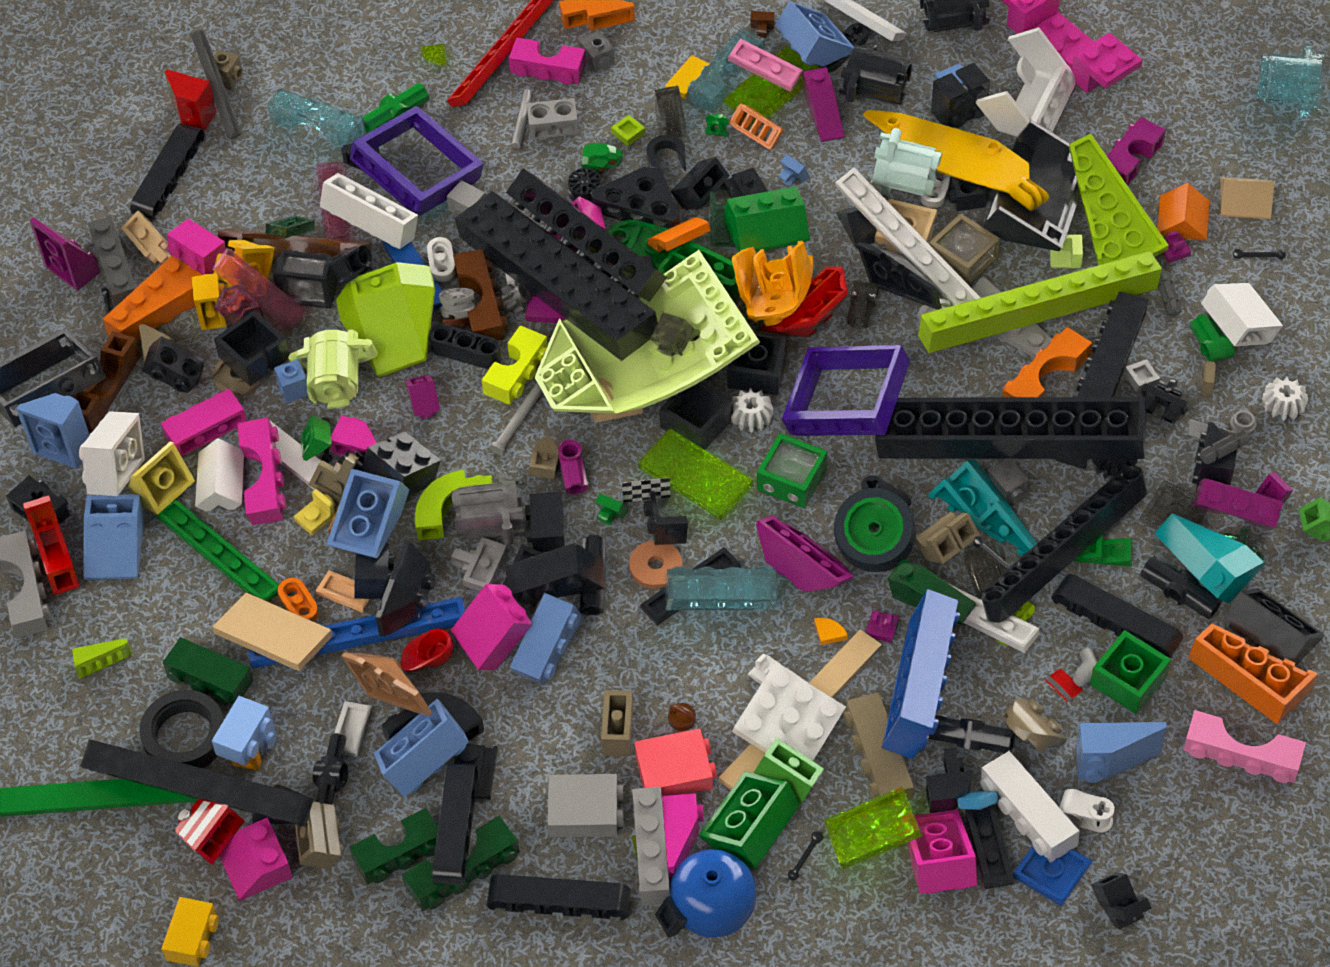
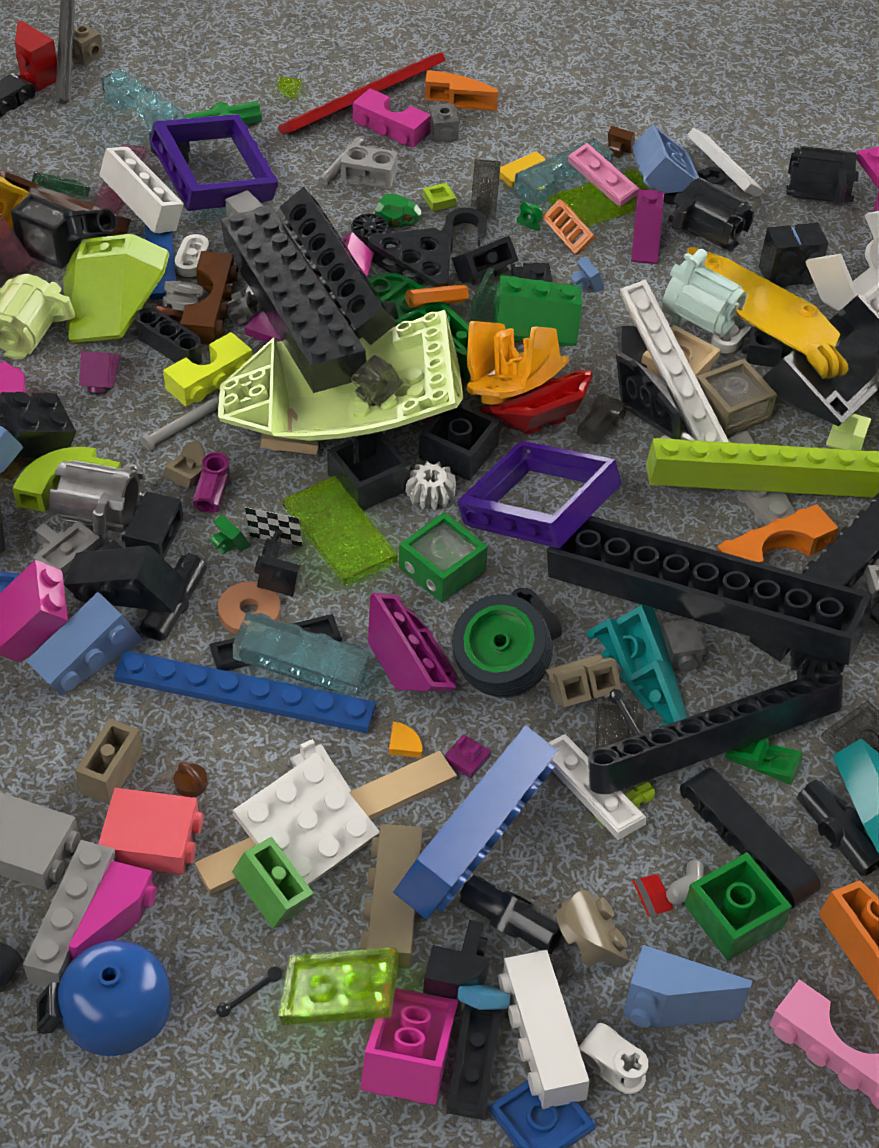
camera: 15 degrees right, 5 degrees down
green slope [699,771,801,869] -> none
dark green slope [887,559,976,625] -> none
none -> blue plate [114,650,376,734]

